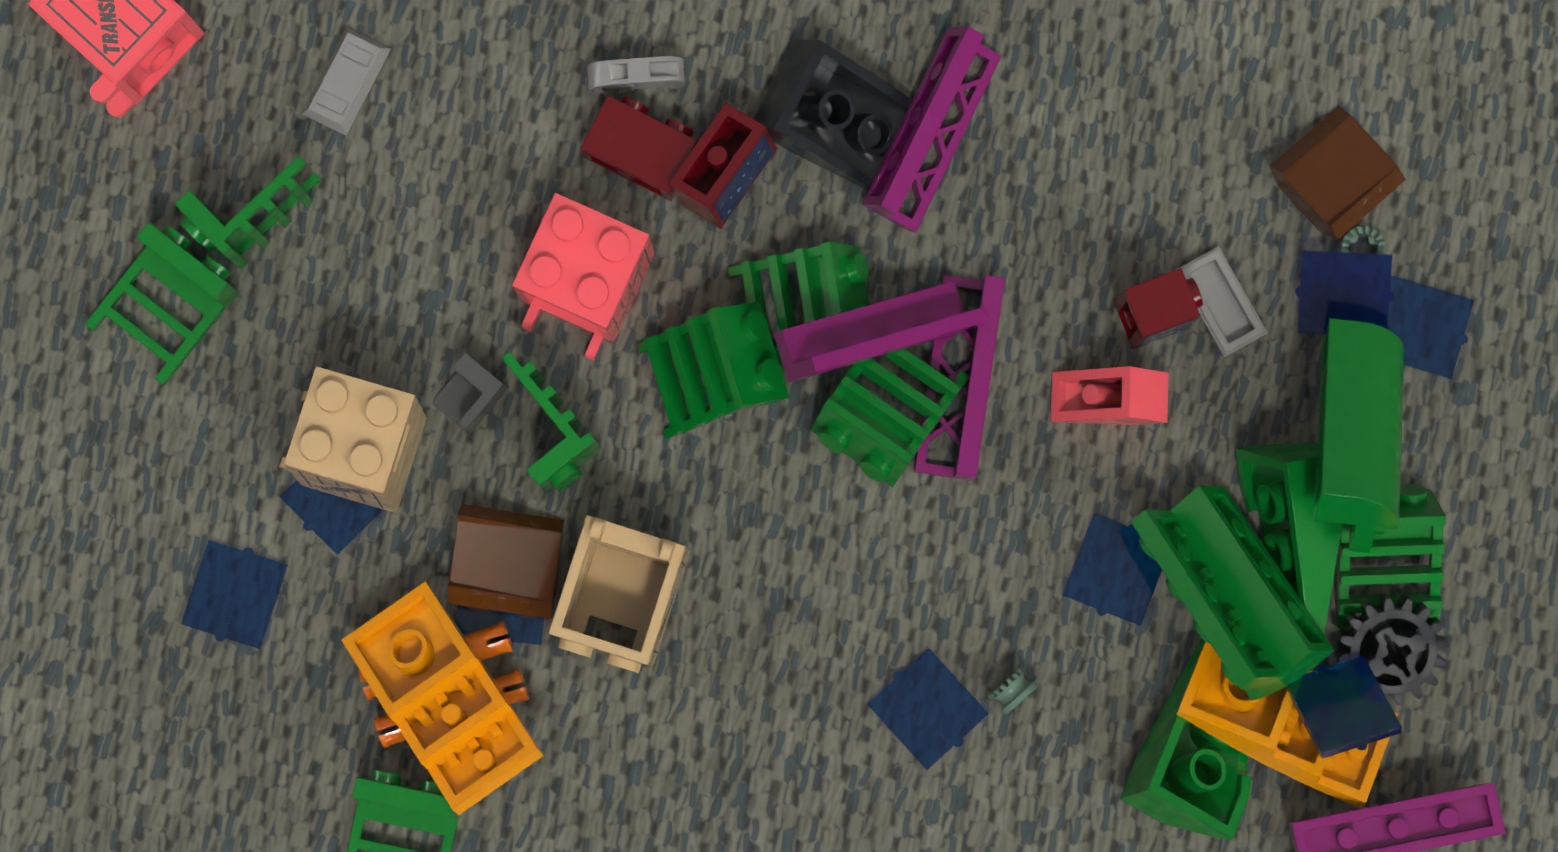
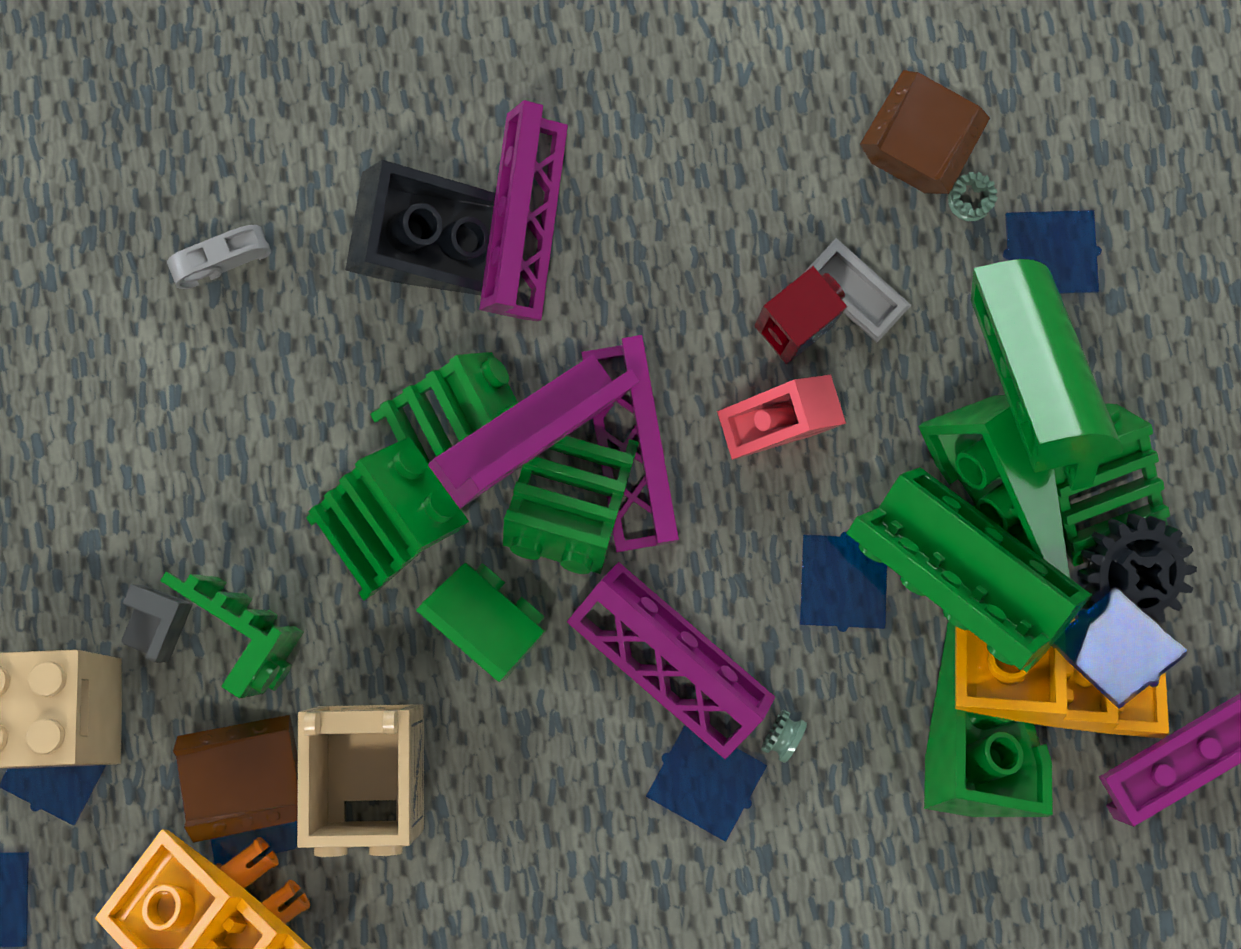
camera: 25 degrees left, 0 degrees up
coral container [512,193,655,361] -> none
dark red brick [580,96,697,201] -> none
dark red brick [668,103,777,229] -> none
clear blue piece [1295,250,1395,335] -> none
none -> green slope [416,563,547,682]
none -> magenta fence [567,562,776,759]

